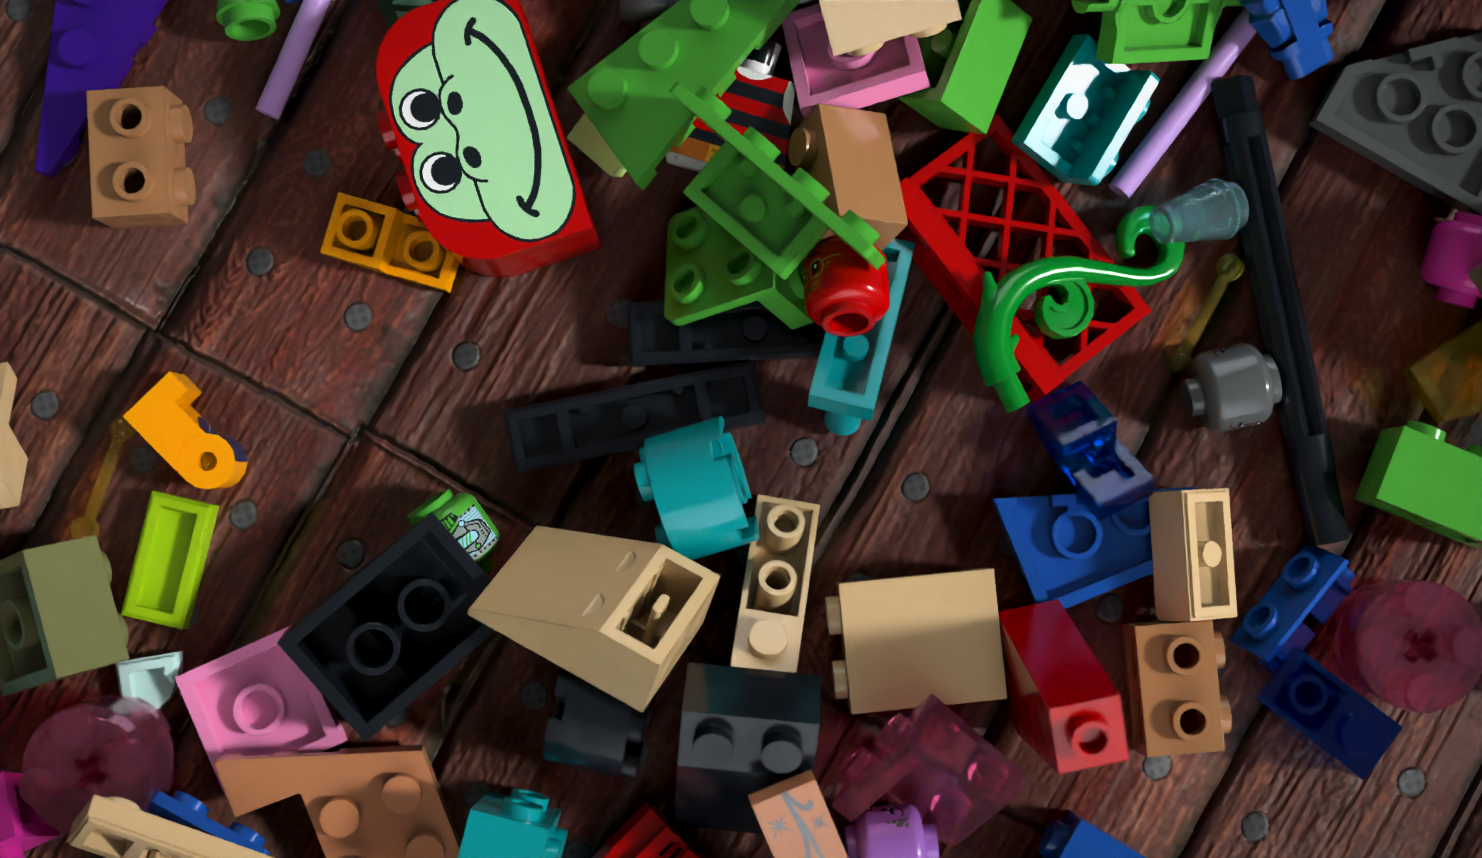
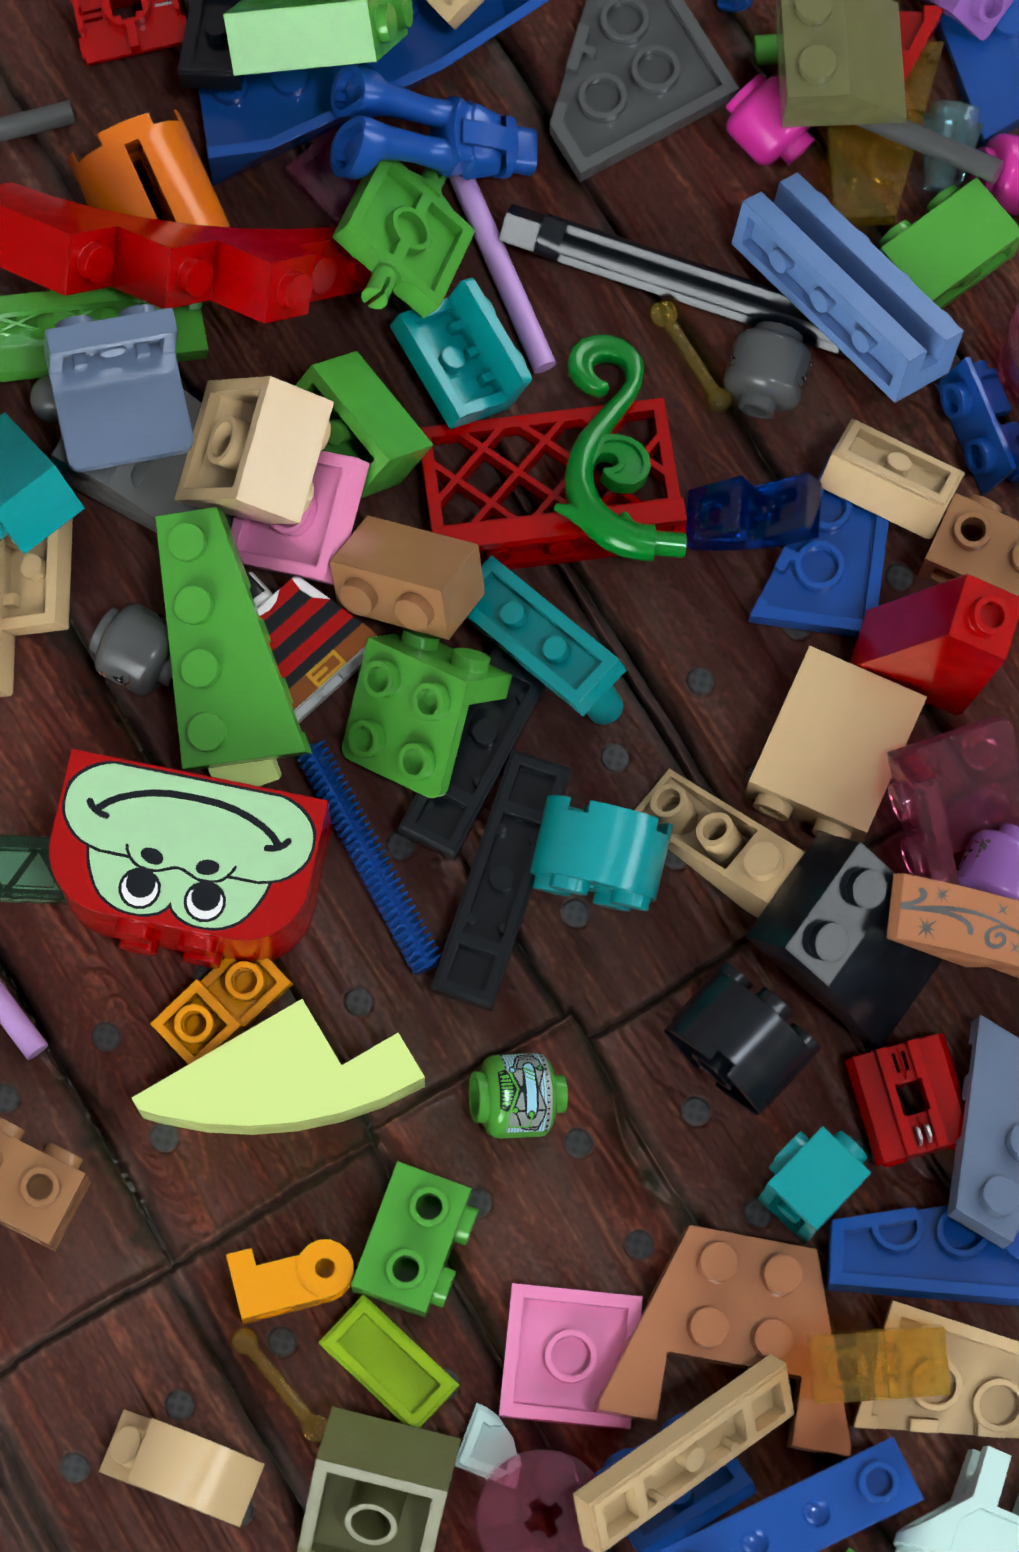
camera: 60 degrees left, 10 degrees down
black slope [277,512,496,742] -> none
tan slope [468,526,721,713] -> none
bright green bracket [669,81,886,280] -> none
red head [802,235,890,337] -> none
clear light blue cone [1149,178,1249,244] -> none
none -> yellowish green slope [131,999,425,1135]
none -> blue axle [295,739,442,975]
none -> bright green brick [351,1161,479,1319]
none -> medium blue brick [731,173,963,403]

